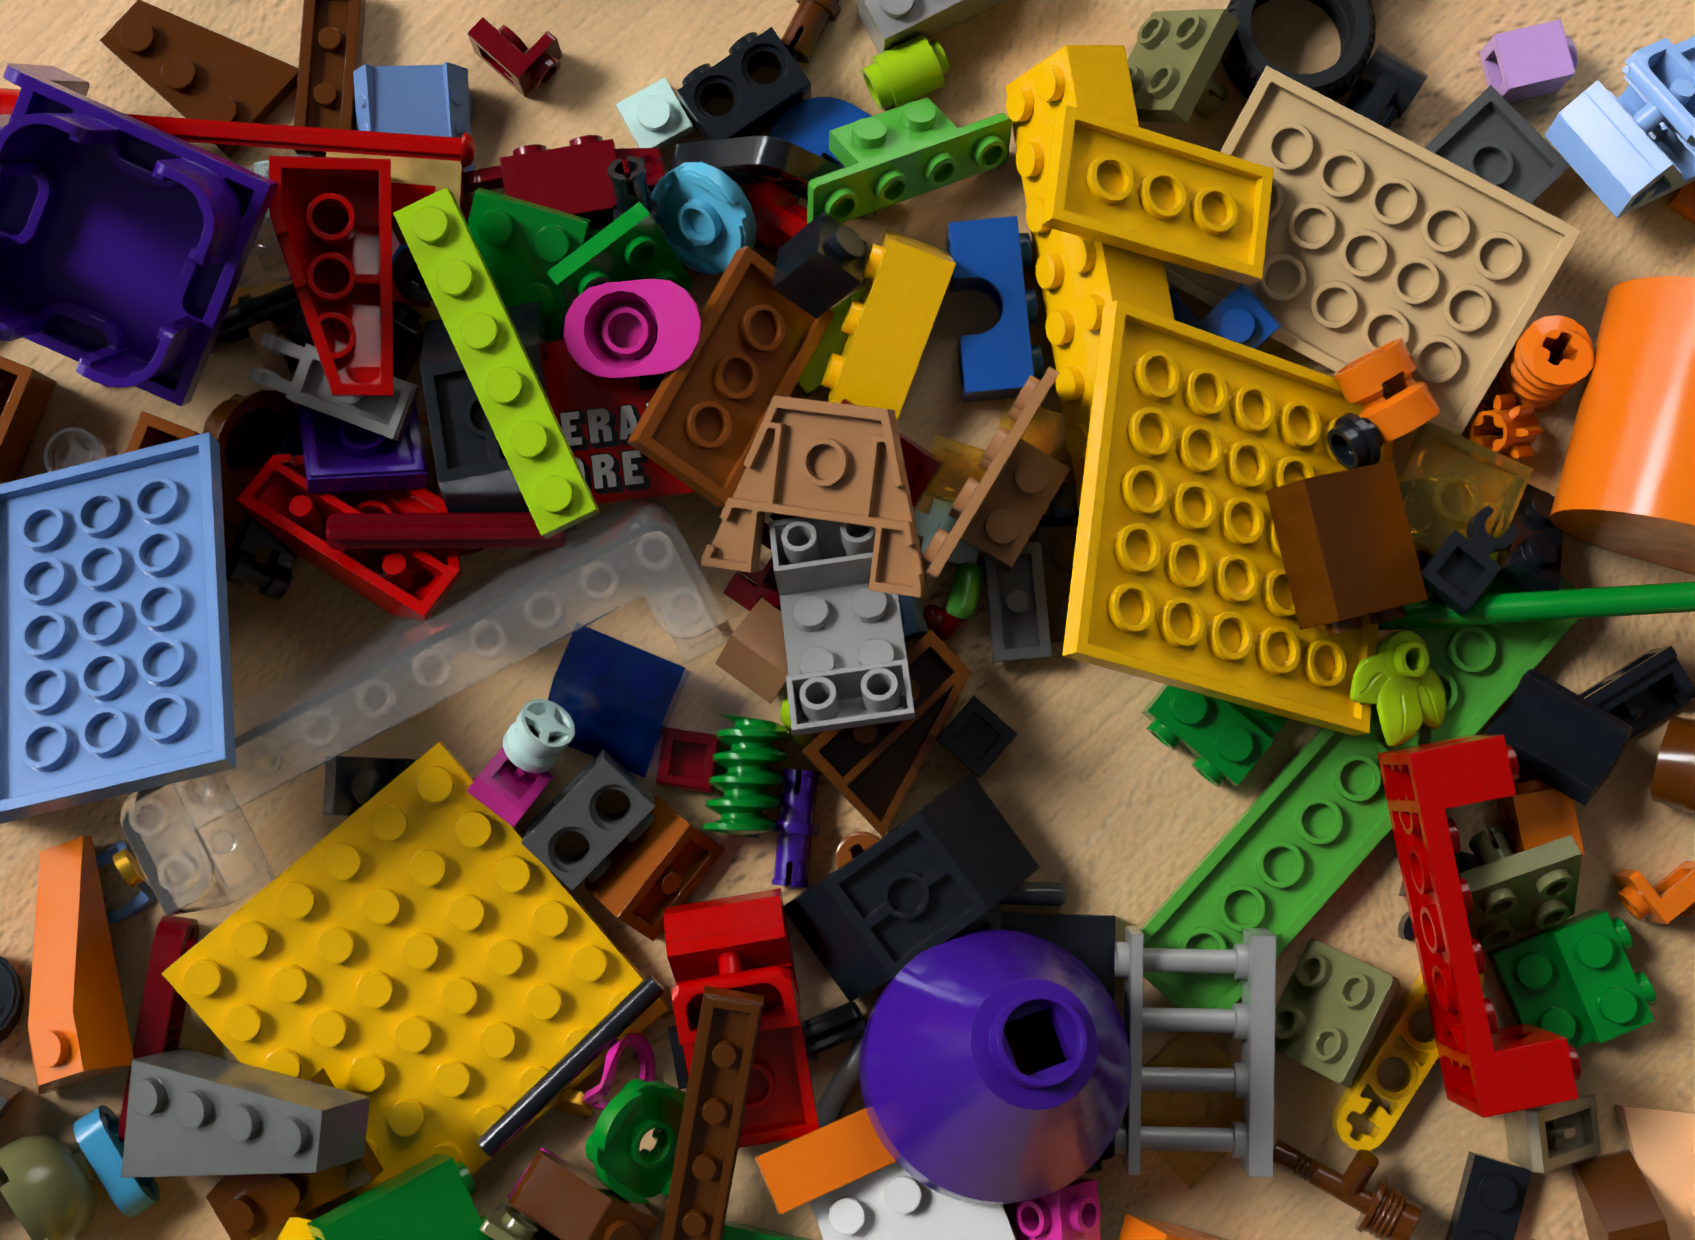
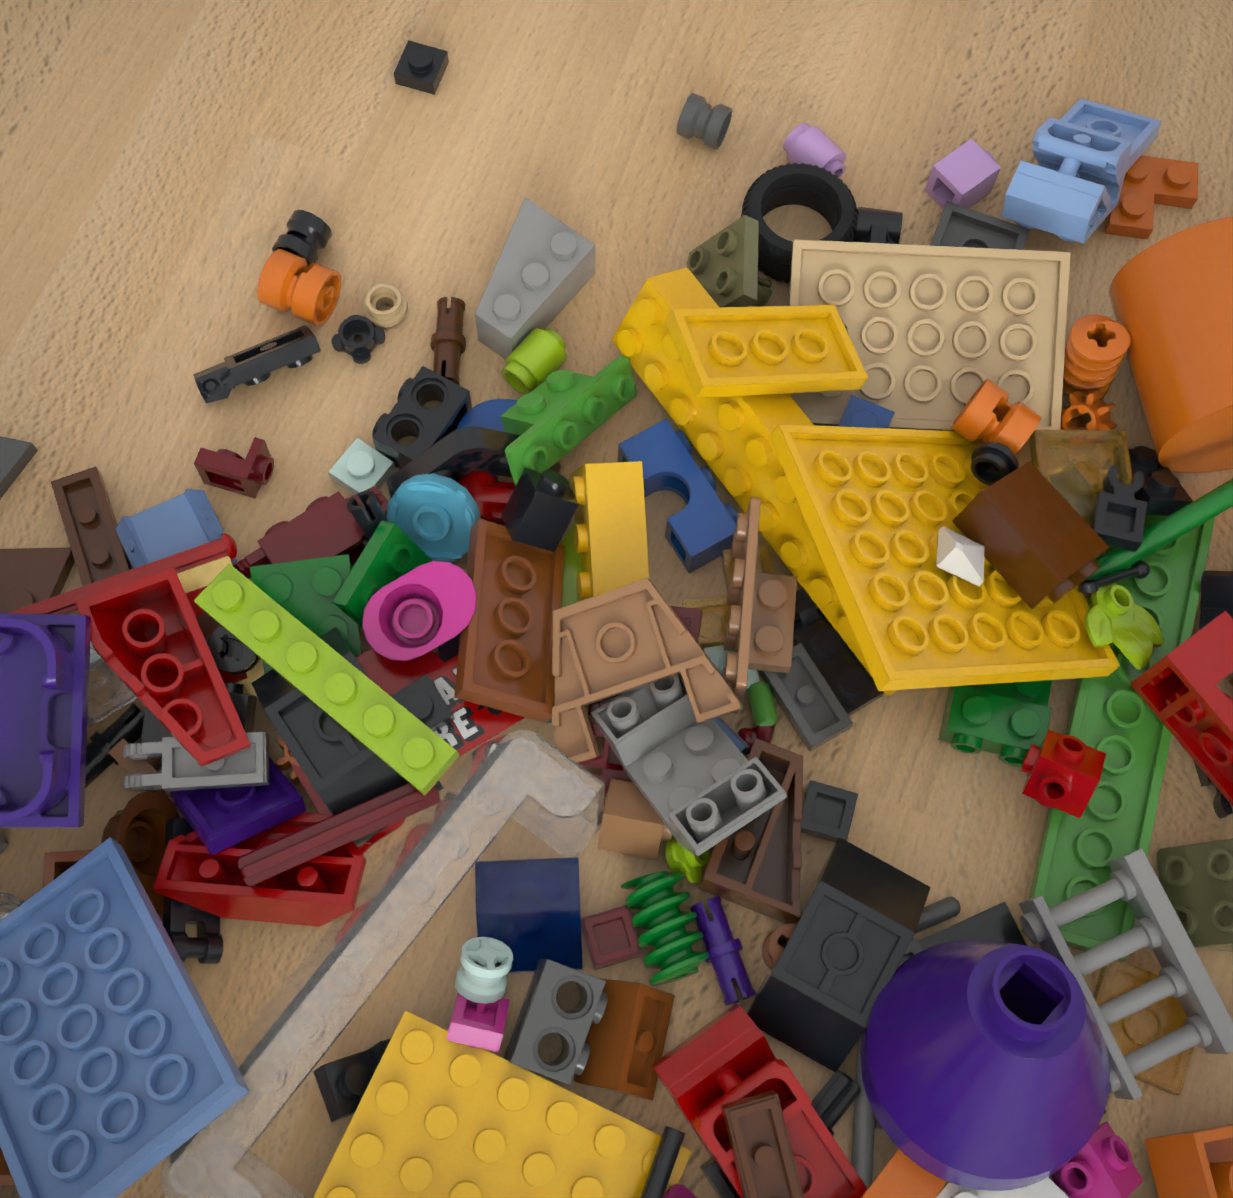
camera: 25 degrees left, 15 degrees down
none -> black plate [391,674,455,732]
none -> white slope [936,526,985,586]
none -> red brick [1020,729,1106,818]
none -> black hinge [1078,560,1150,593]

